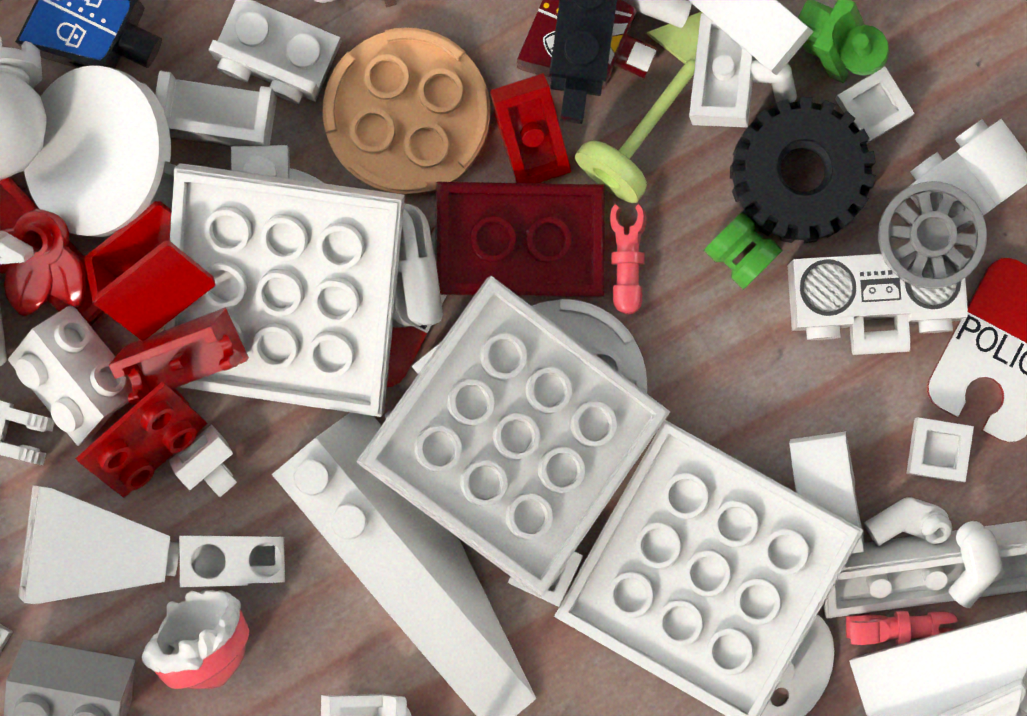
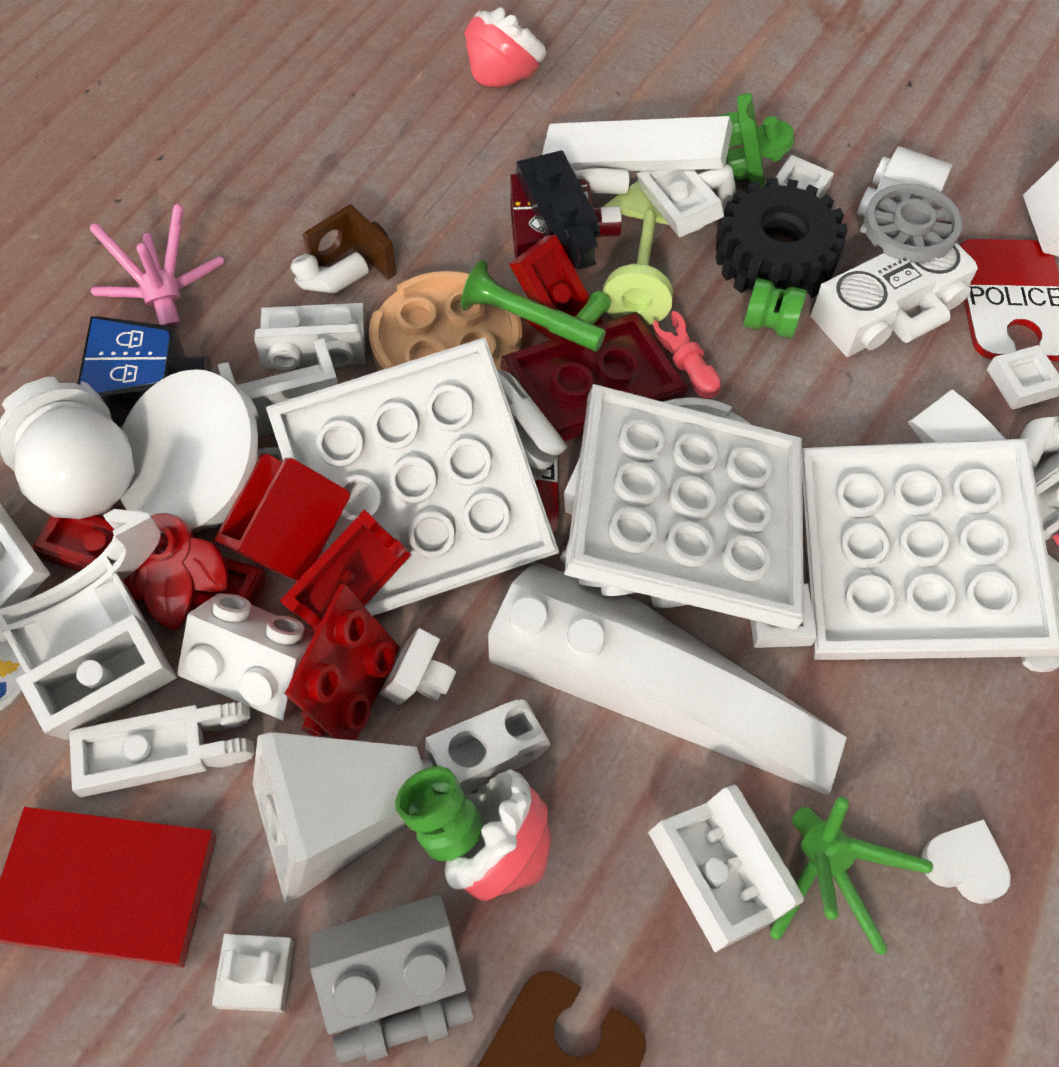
camera: 25 degrees left, 25 degrees down
none -> bright green wheel [395,766,484,861]
none -> bright green piece [461,260,611,352]

